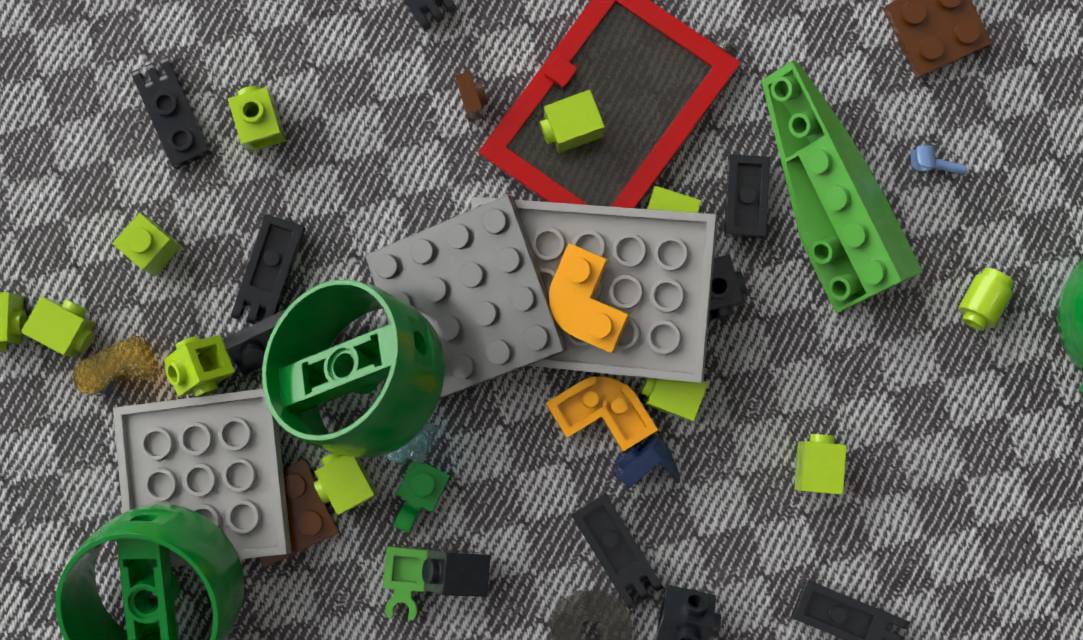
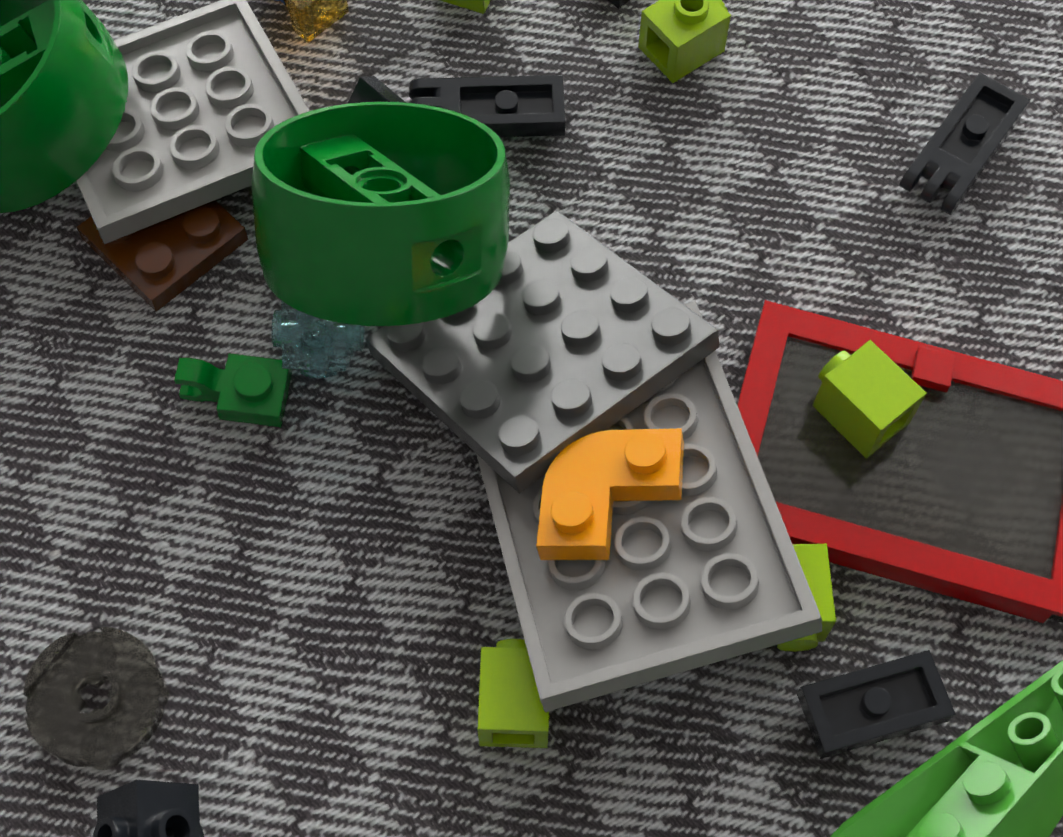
camera: 70 degrees right, 20 degrees down
lime brick [164,335,235,397] -> none
lime brick [314,453,378,515] -> none
bright green plate [383,545,428,621] -> none
black brick [422,548,491,597] -> none
reddish brown plate [455,71,488,122] -> none
light orange plate [545,376,658,452] -> none
black hinge [571,493,664,610] -> none
dark blue plate [612,436,680,489] -> none
black brick [709,254,747,320] -> none

